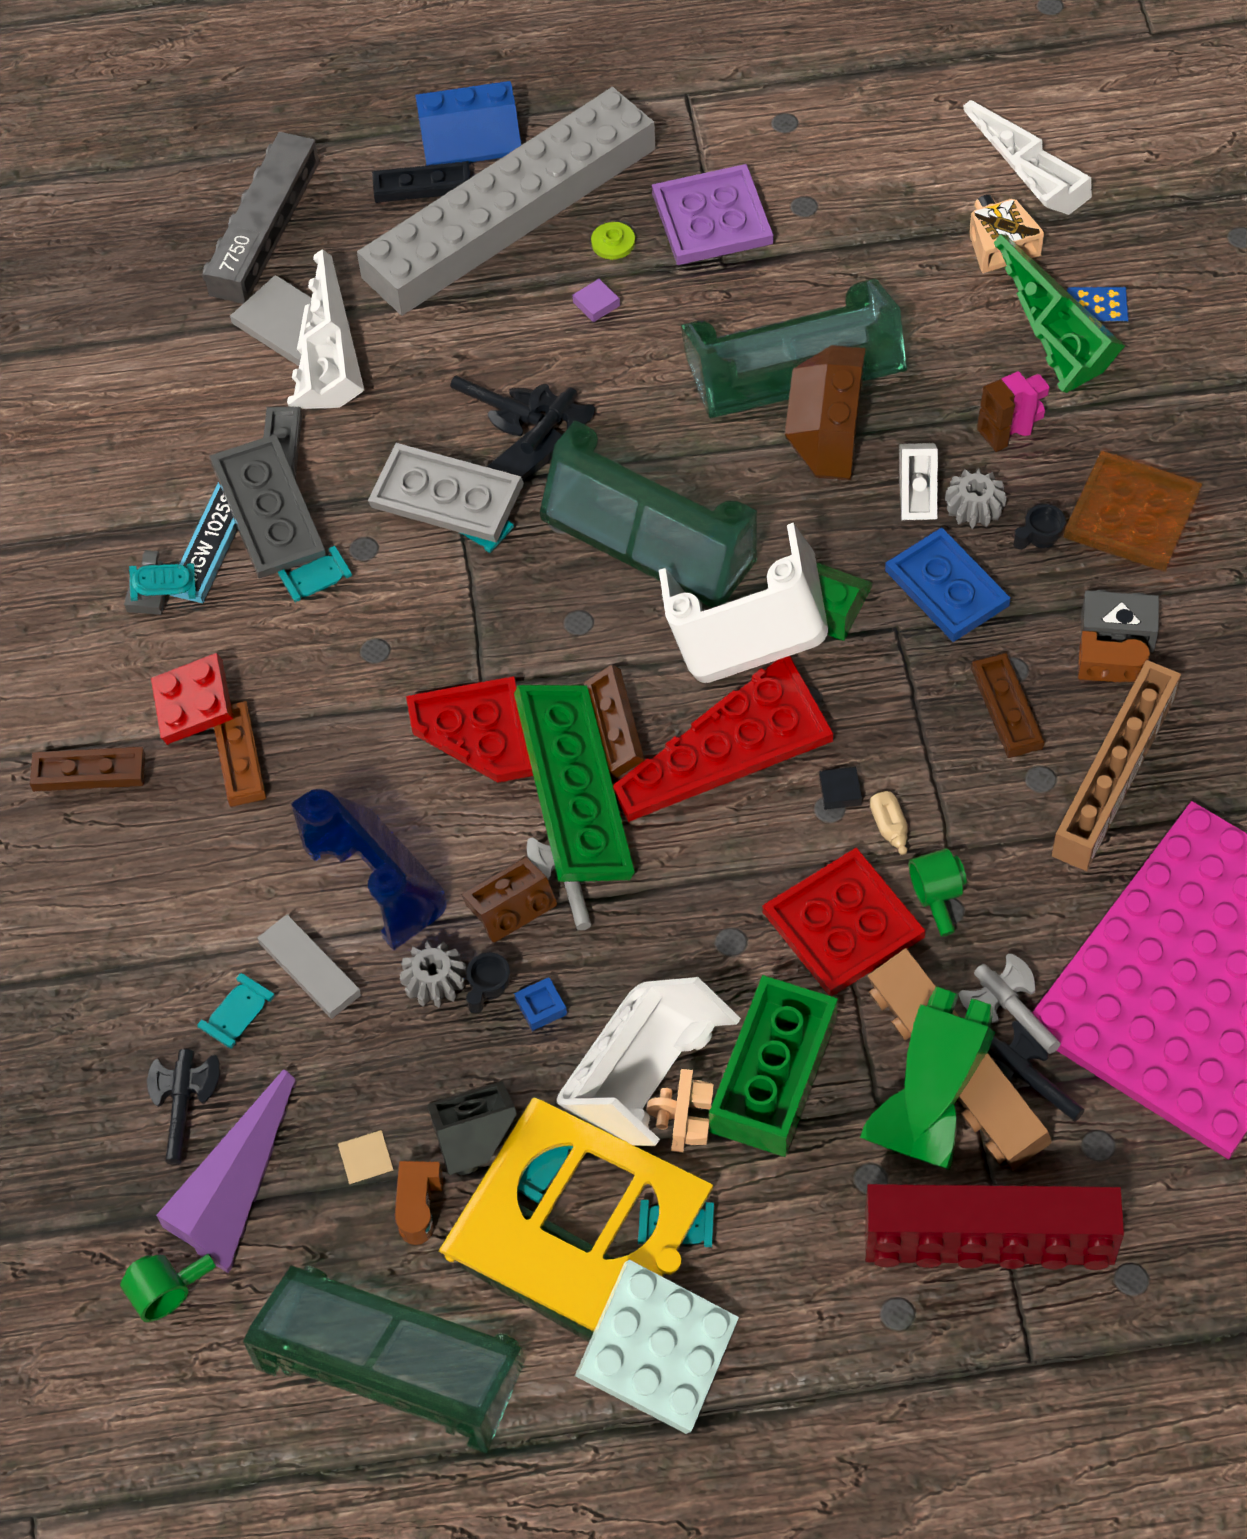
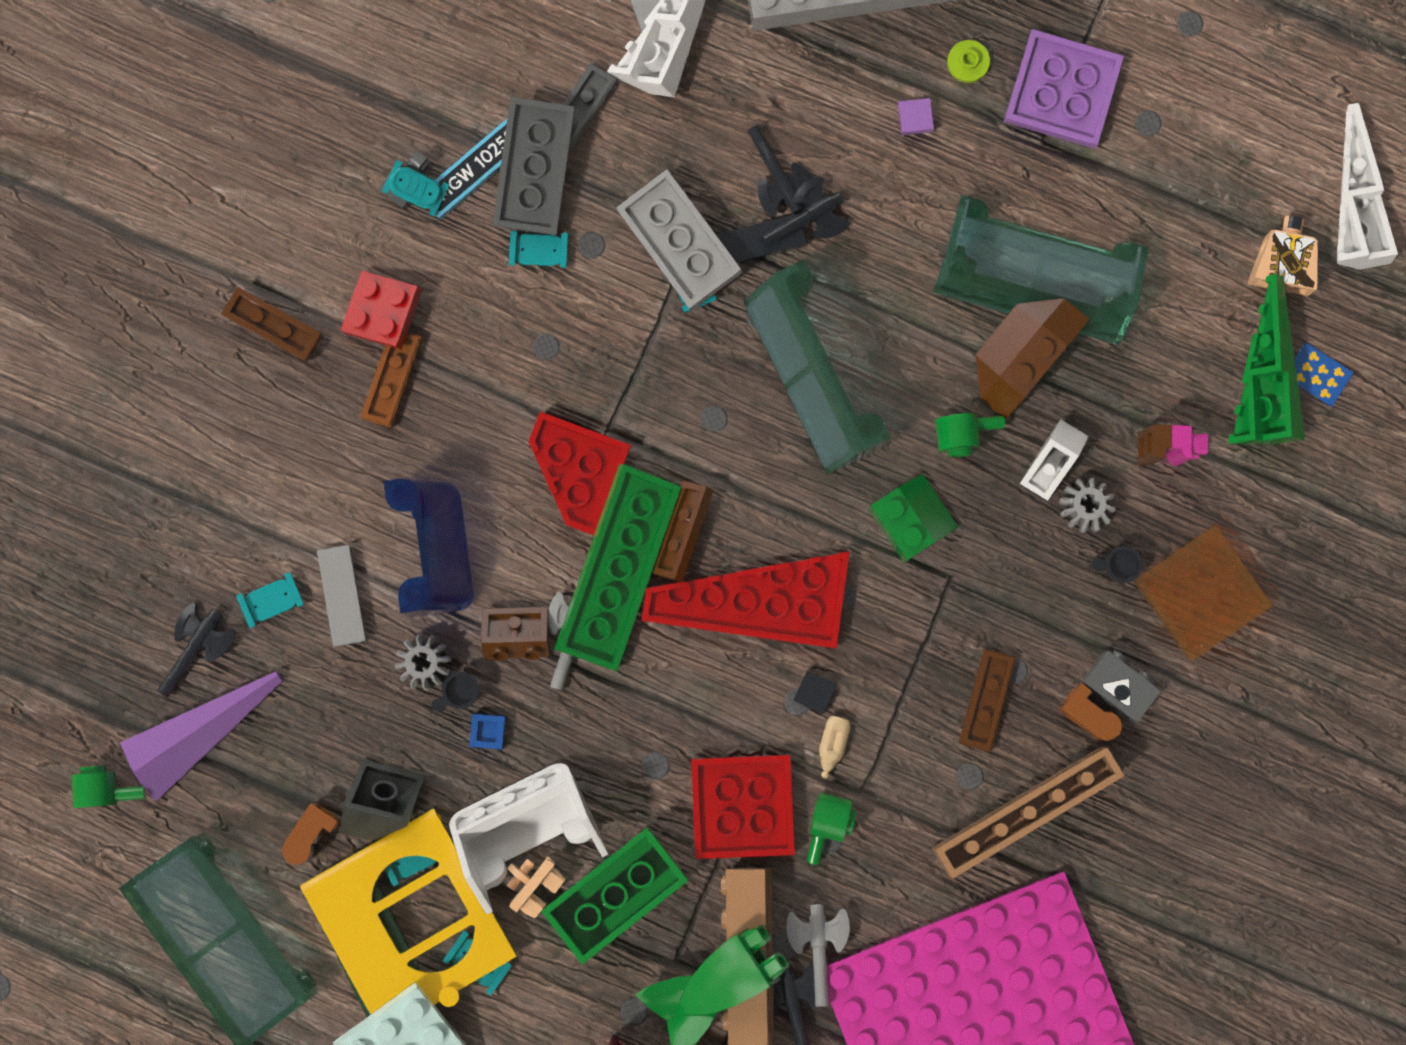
camera: 30 degrees right, 25 degrees up
tan sticker [338,1130,393,1184] -> none
white windscreen [659,523,828,683] -> none
blue plate [885,527,1011,642] -> none
none -> green piece [935,413,1005,458]

